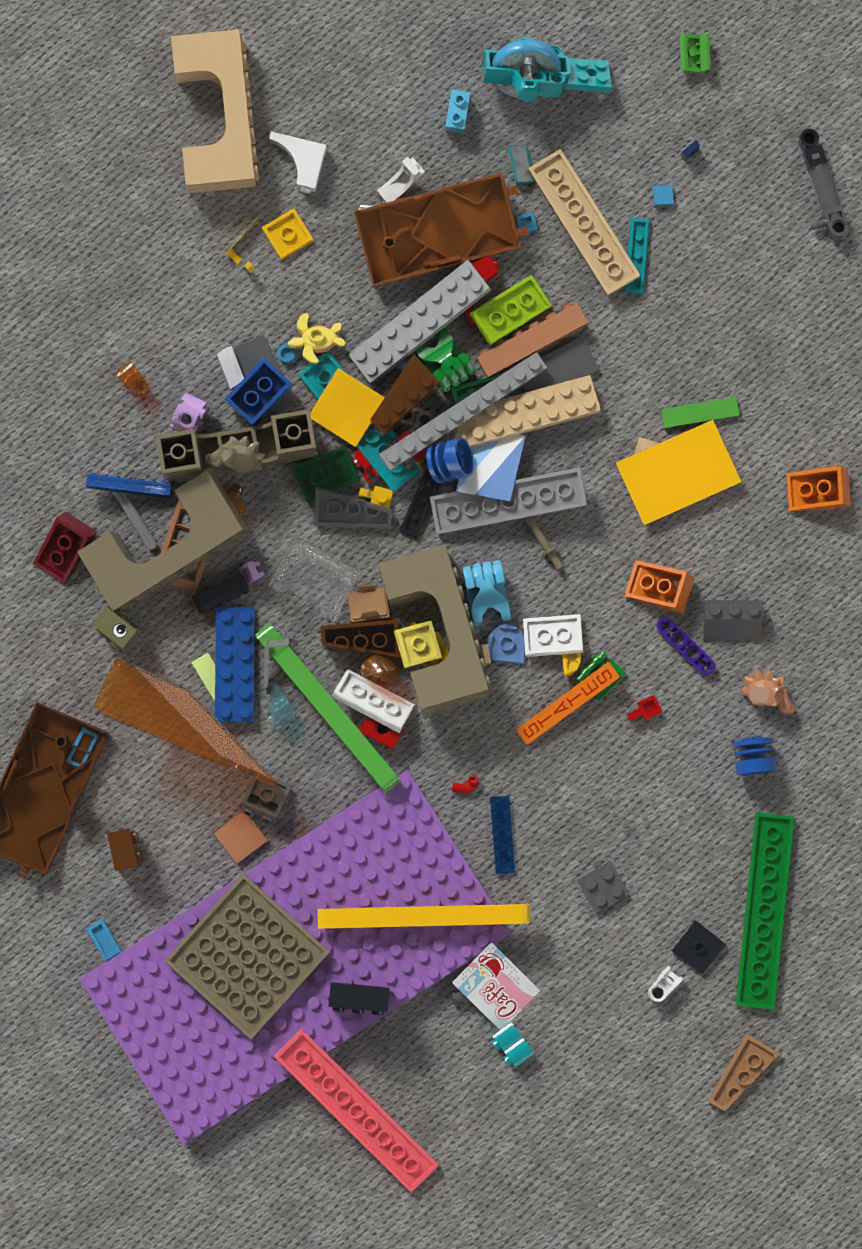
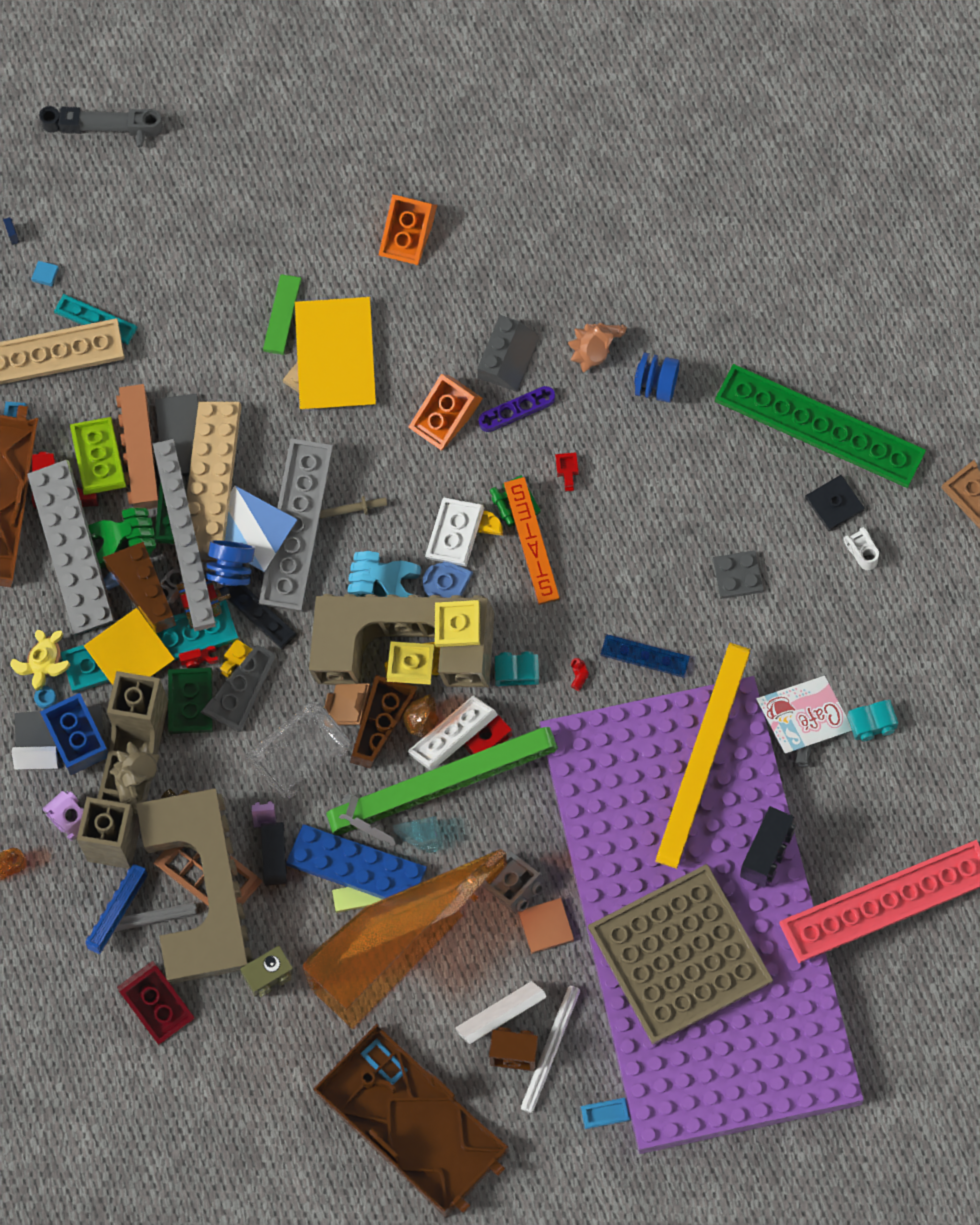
camera: 65 degrees left, 15 degrees down
none -> light yellow plate [435,600,480,647]
none -> white tile [455,981,547,1044]
none -> teal brick [495,651,539,686]
none -> white axle [521,986,580,1113]

